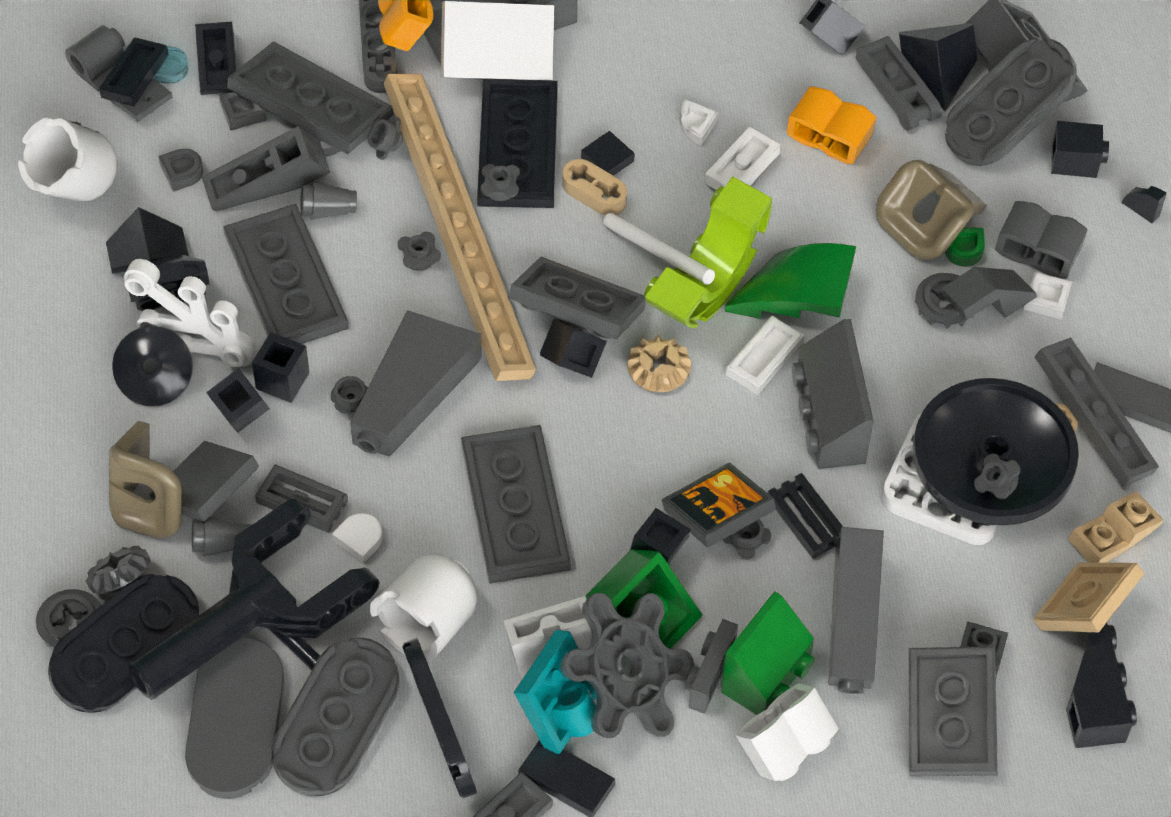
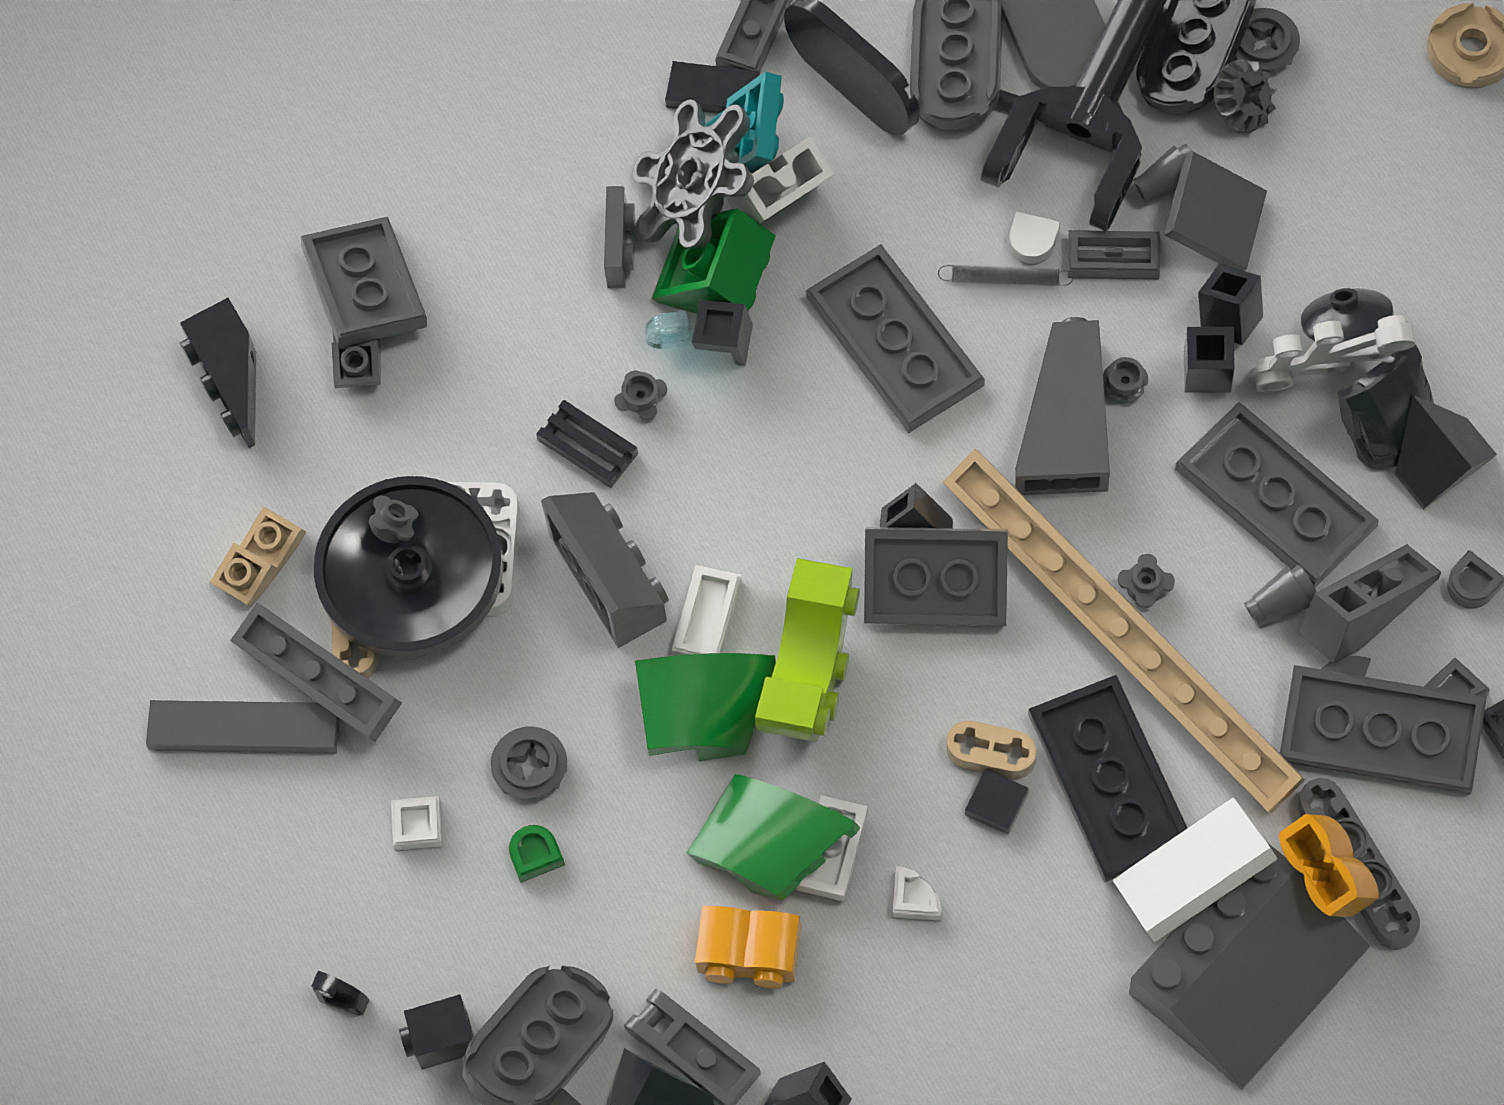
camera: 165 degrees right, 10 degrees up
dark tan piece [109,420,182,539] -> none
dark grey plate [368,116,403,160] -> none
white cylinder [370,554,477,662] -> none
dark grey plate [481,164,520,201] -> none
white bar [603,213,715,284] -> none
tan gear [627,334,691,392] -> none
tile [662,462,776,548] -> none
green slope [721,591,815,715] -> none
white brick [736,683,839,781] -> none
dark grey slope [828,527,884,694] -> none
dark tan piece [876,160,988,260] -> none
dark grey slope [942,267,1037,320] -> none
dark grey brick [995,201,1088,279] -> none
tan tile [1033,562,1144,632] -> none
none -> clear light blue tile [645,311,694,349]
none -> green slope [687,773,860,901]
none -> dark grey piece [938,264,1073,287]

